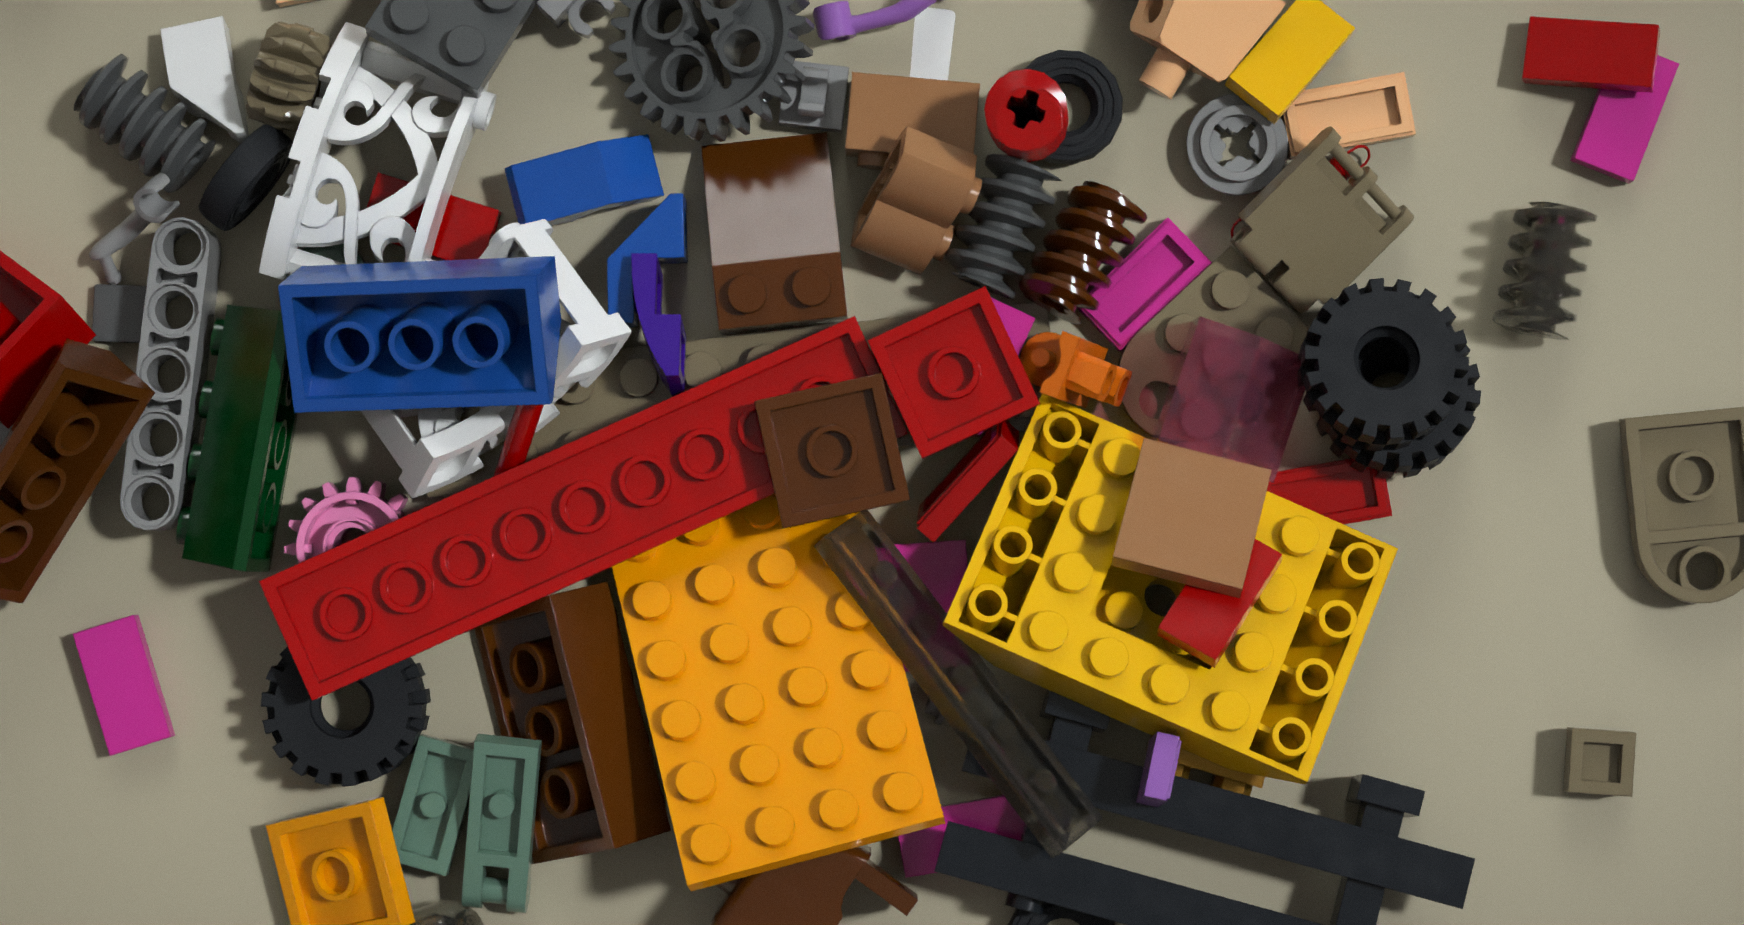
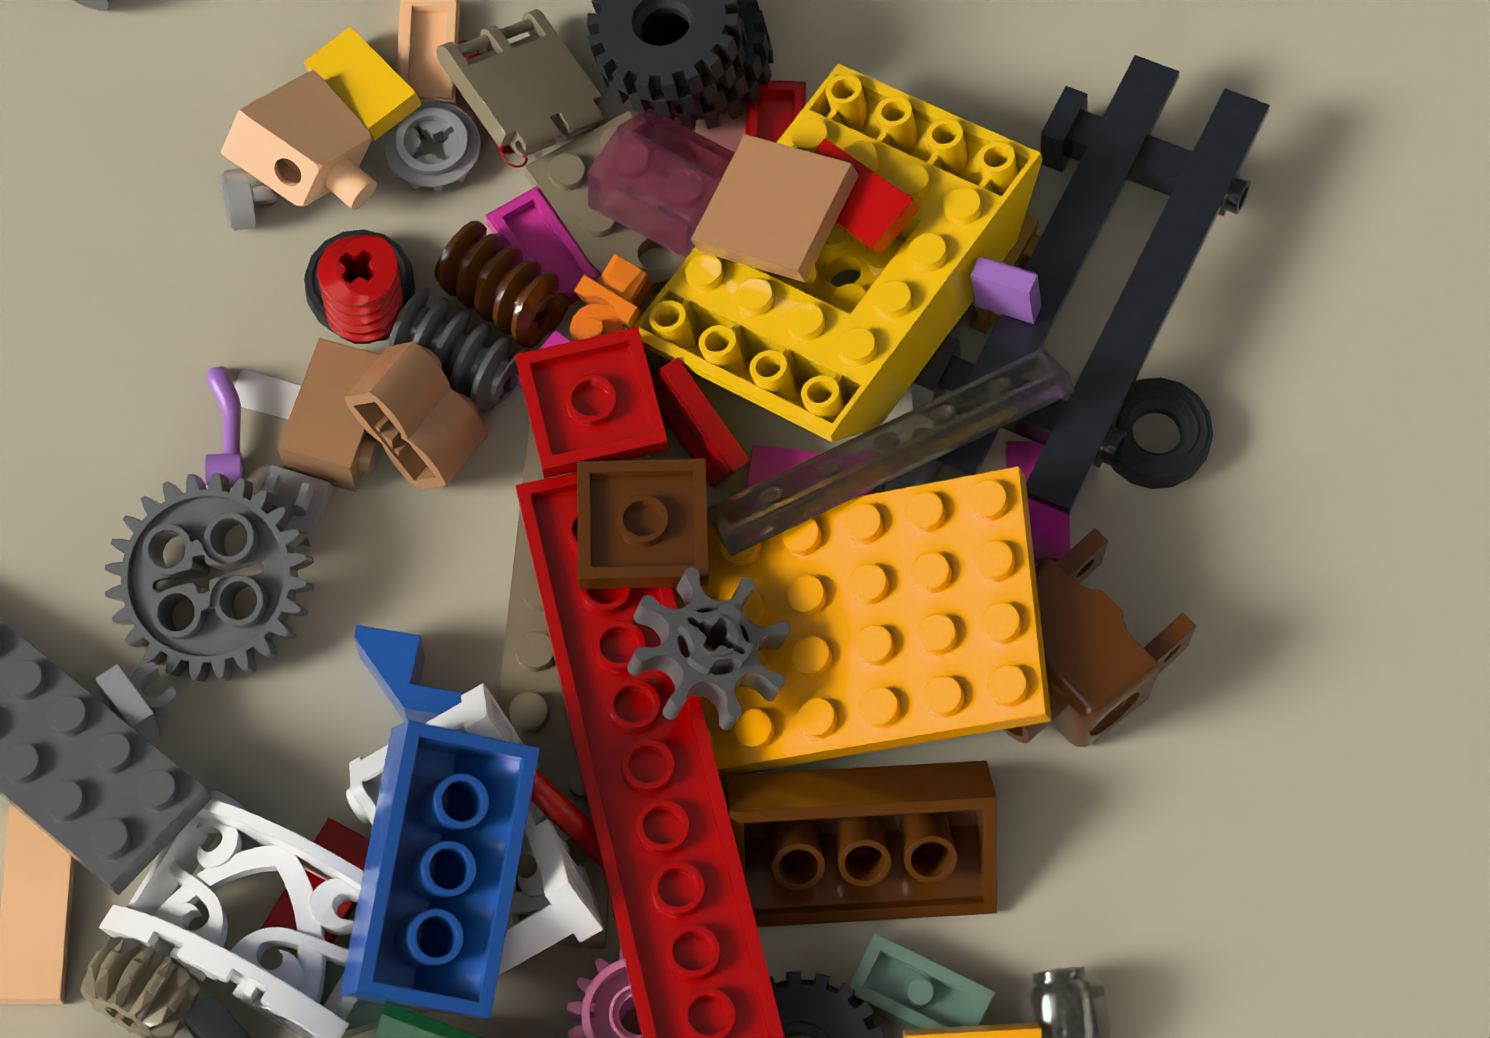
camera: 80 degrees left, 20 degrees down
sand green plate [461,734,542,913] -> none
blue slope [505,134,664,225] -> none
dark purple slope [631,253,686,396] -> none
reddish brown slope [701,132,848,335] -> none
none -> dark grey gear [627,567,790,730]

